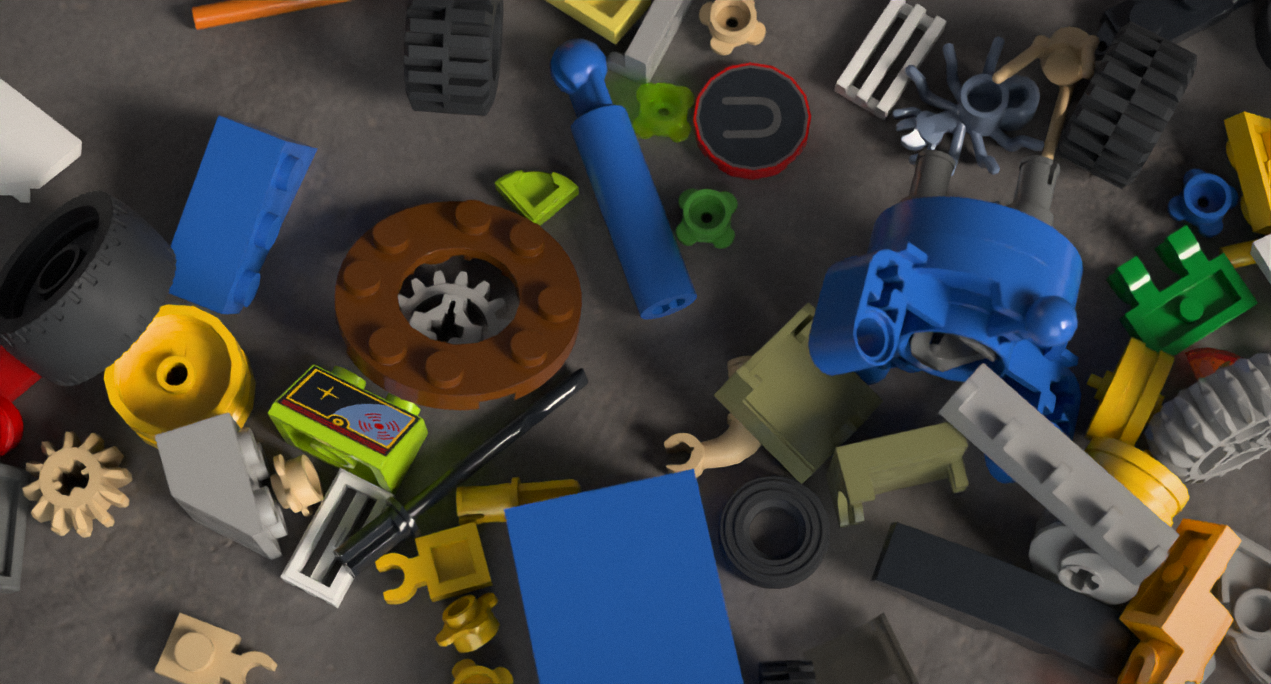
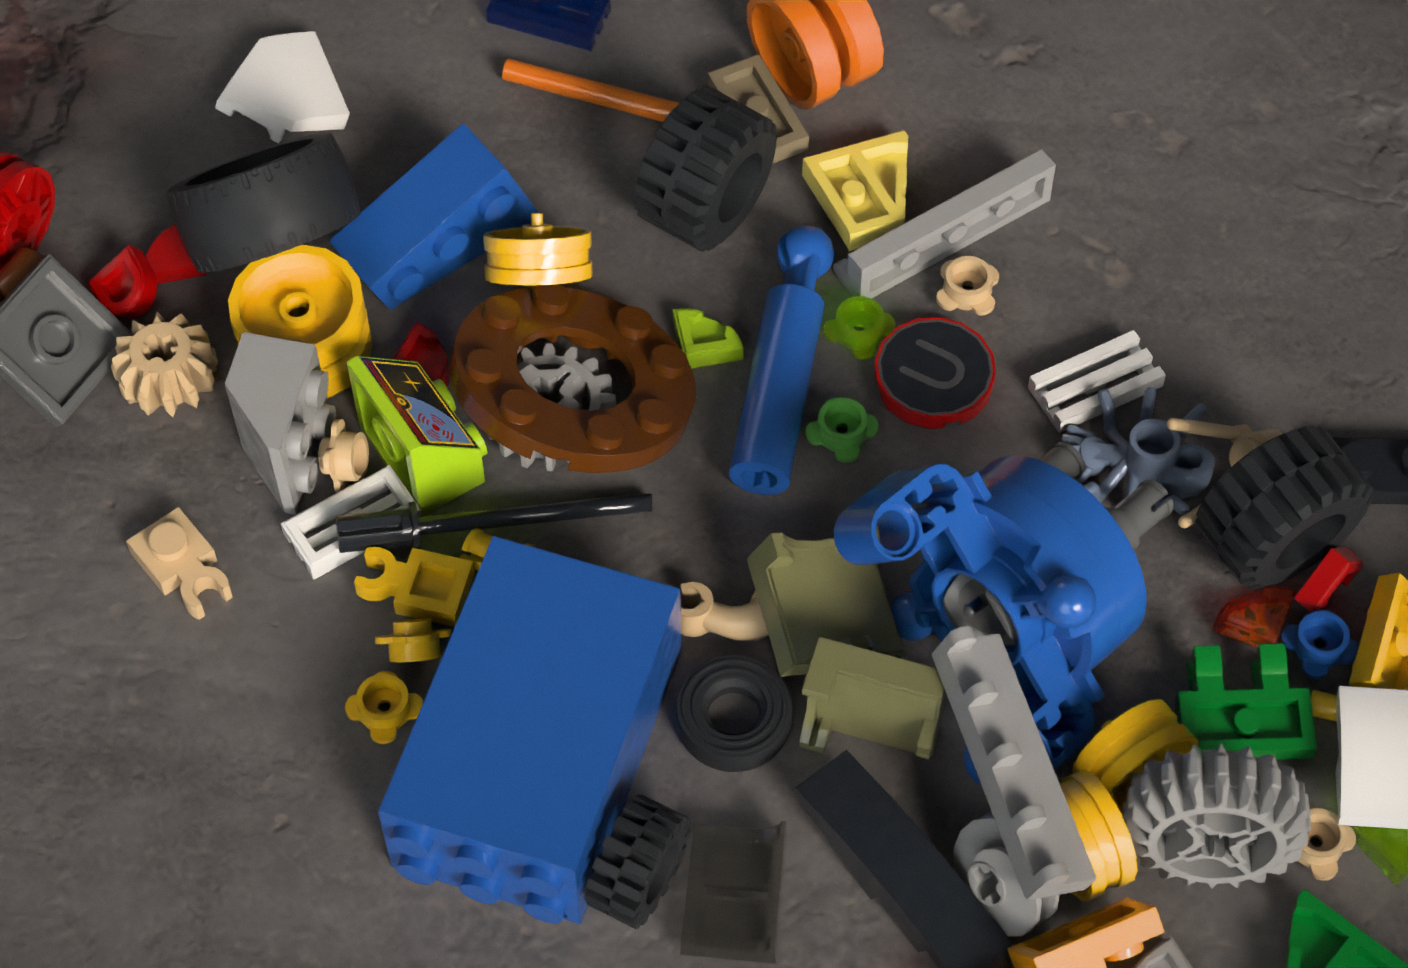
camera: 30 degrees right, 15 degrees down
none -> red tile [392,321,450,388]
none -> yellow wheel [483,213,593,287]
none -> clear red tile [1212,587,1296,648]
none -> red tile [1294,547,1365,612]

